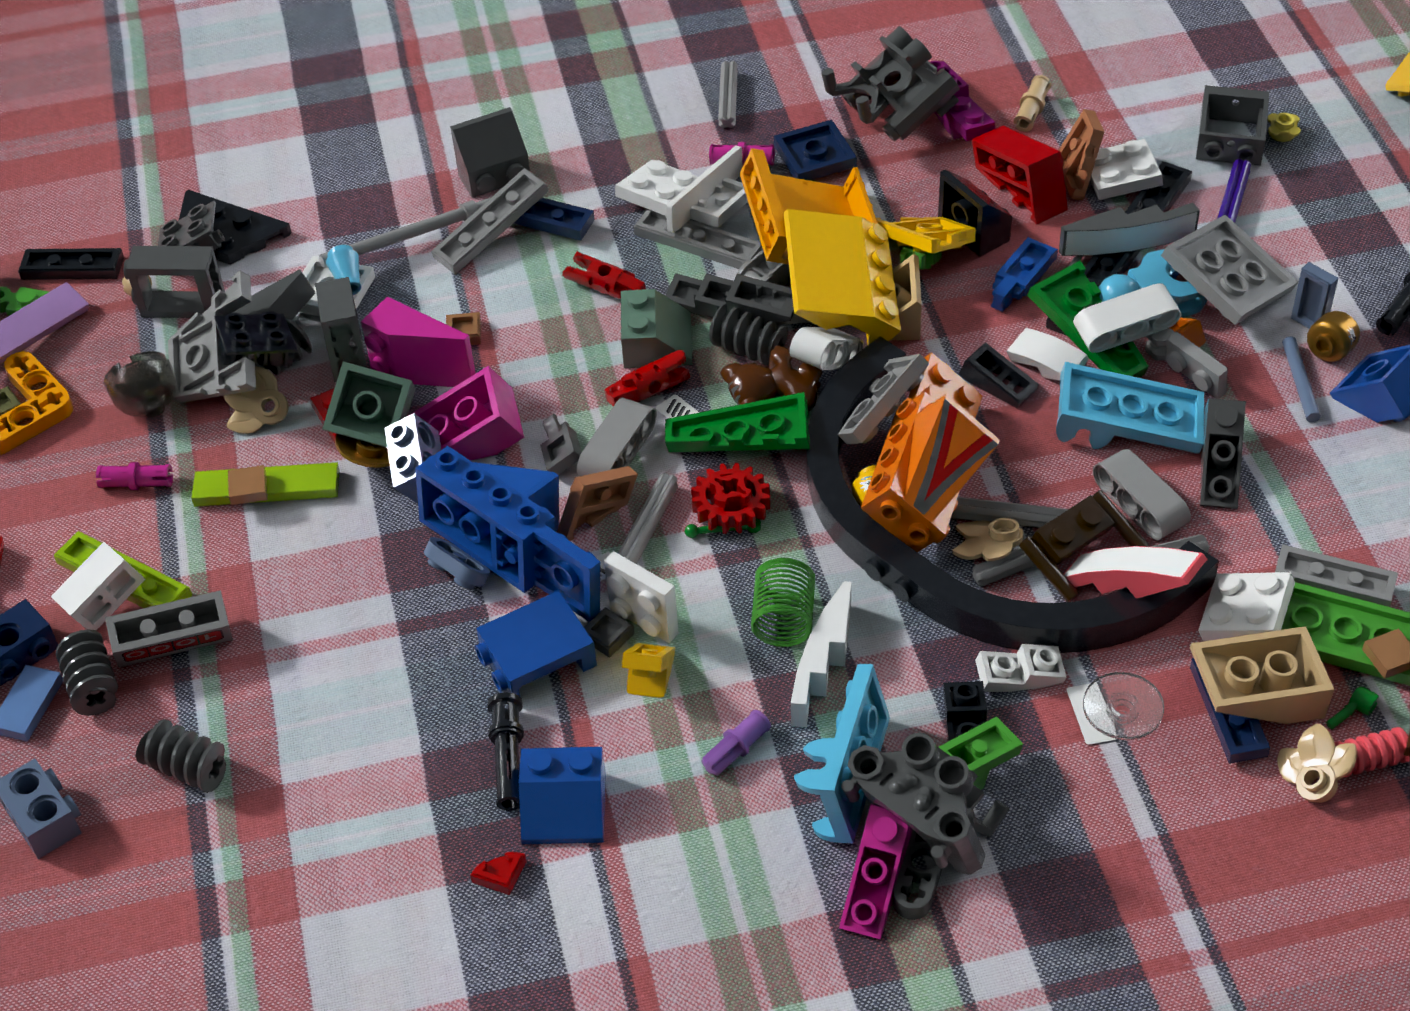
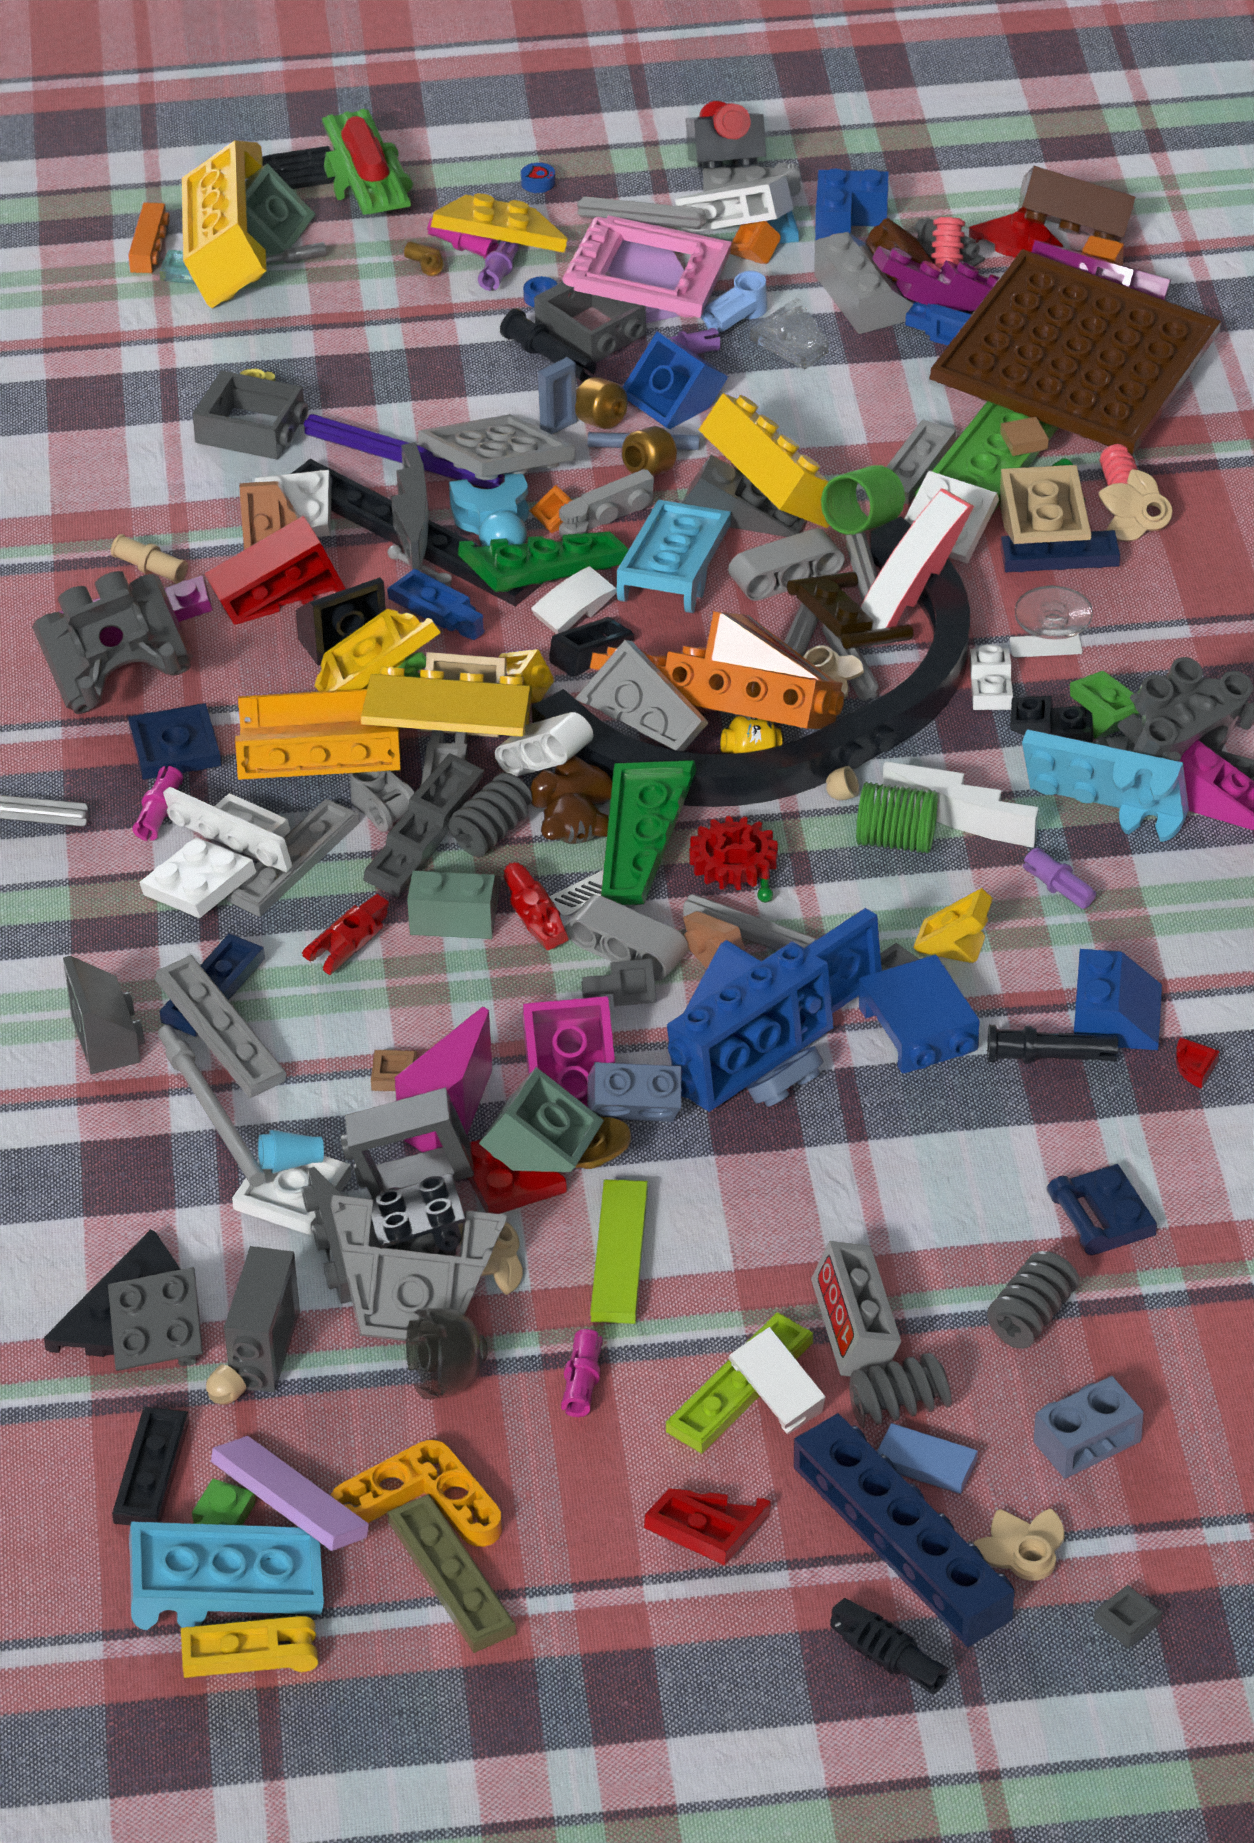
camera: 85 degrees left, 5 degrees down
medium nougat tile [228,465,268,505] -> none
white plate [604,551,679,643] -> none
white beam [1073,283,1182,353] -> none
none -> yellow bracket [498,649,554,703]
none -> pearl gold head [622,426,677,476]
none -> yellow slope [698,393,830,528]
none -> bright green piece [821,465,905,535]
none -> tan hinge [826,766,859,801]
none -> dark blue plate [1046,1164,1157,1255]

